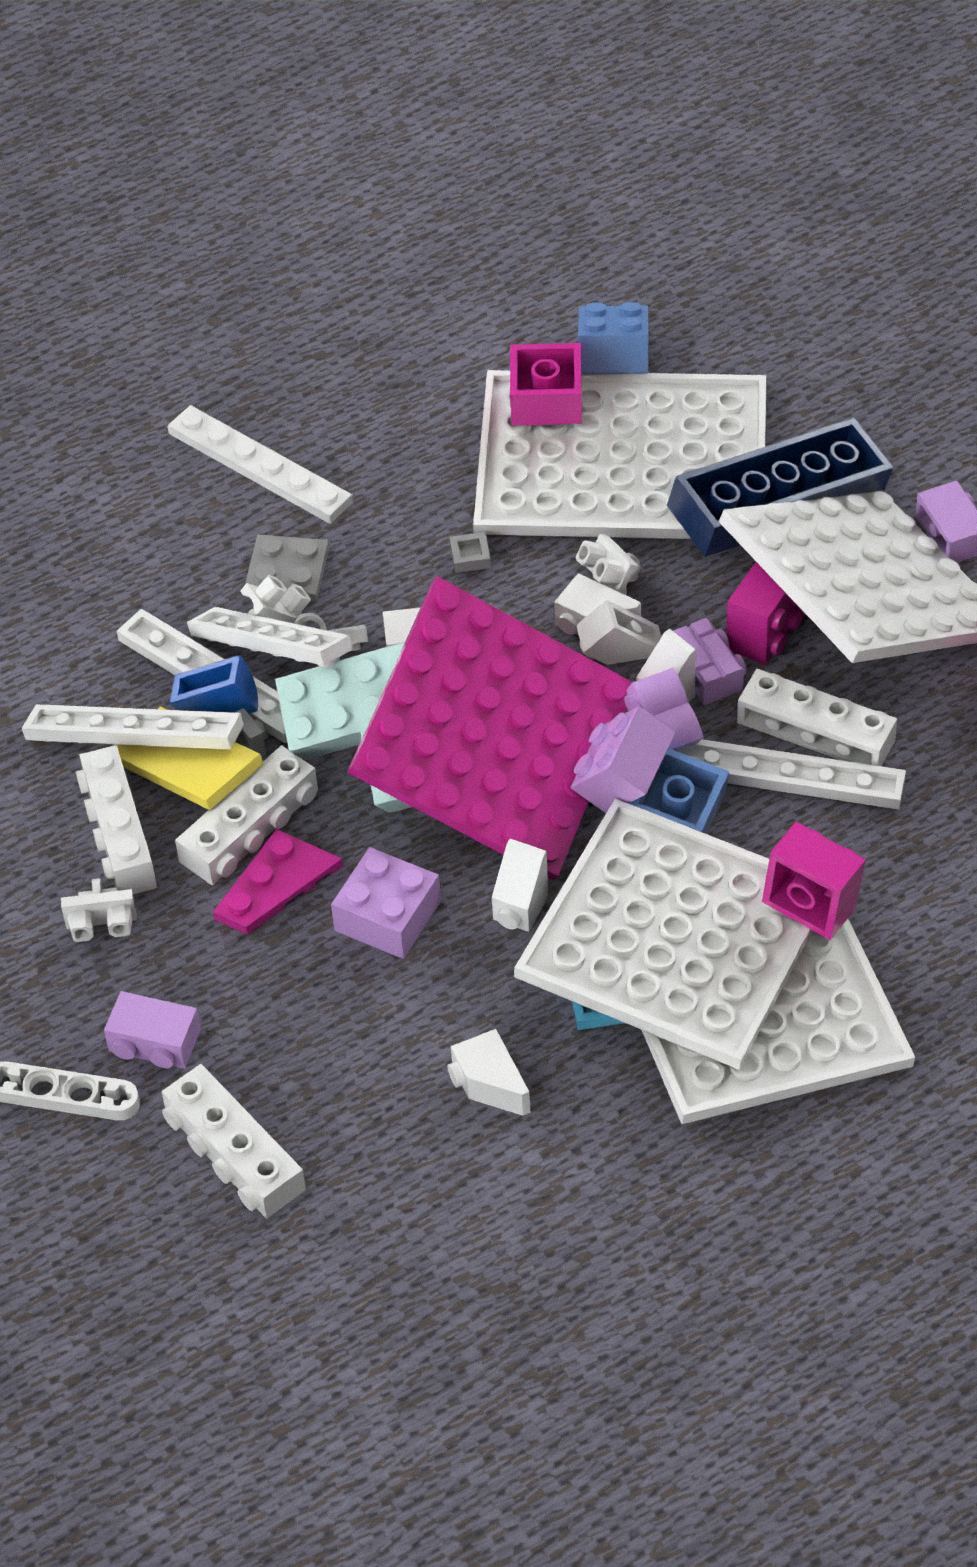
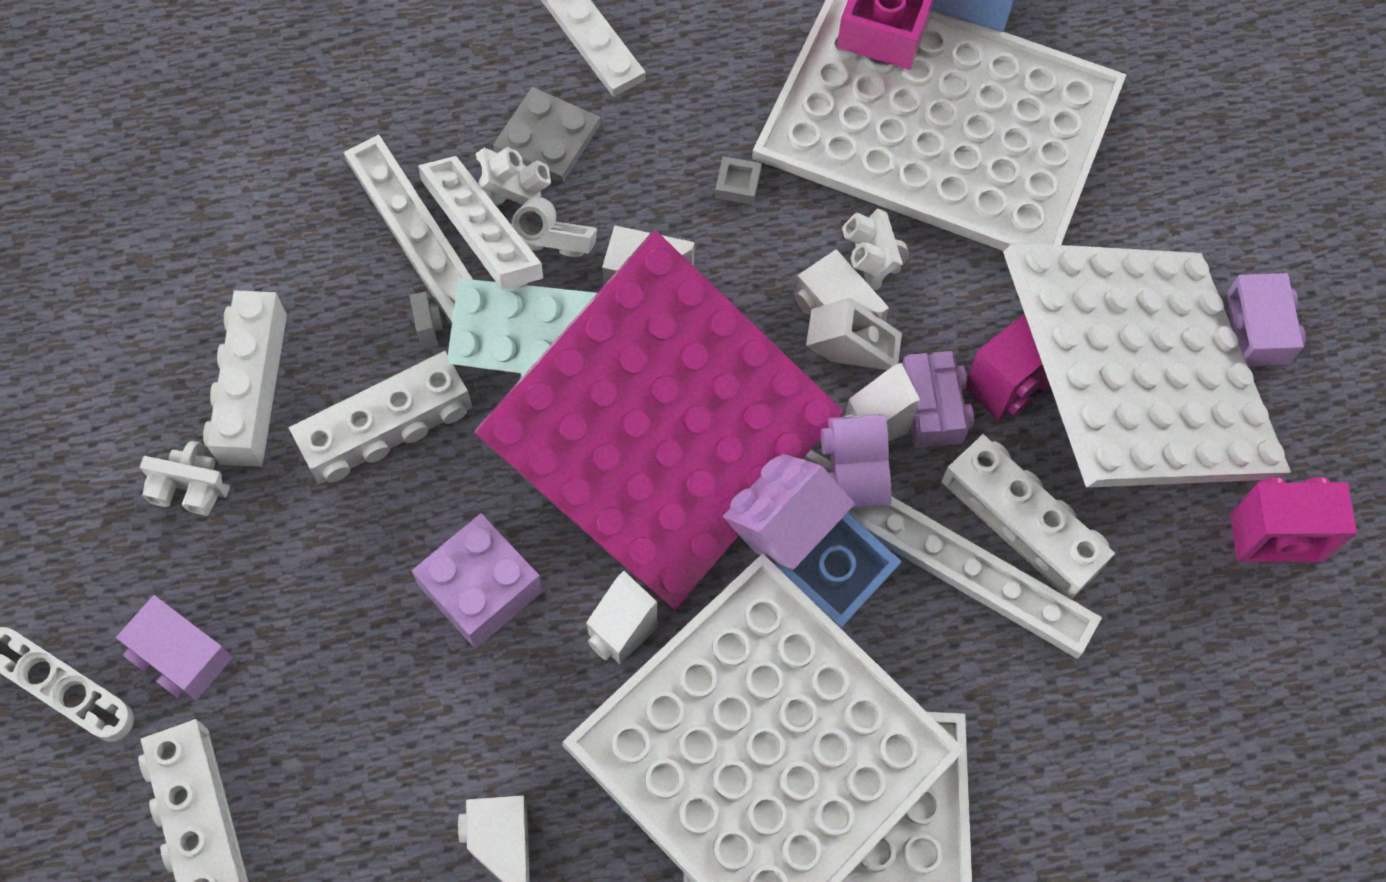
camera: 15 degrees right, 15 degrees up
white plate [21,704,244,750] -> none
light yellow tile [117,707,264,810] -> none
blue brick [170,655,258,714] -> none
dark pink wing [213,829,343,935] -> none
dark blue brick [667,417,894,557] -> none
dark pink brick [762,822,866,940] -> none

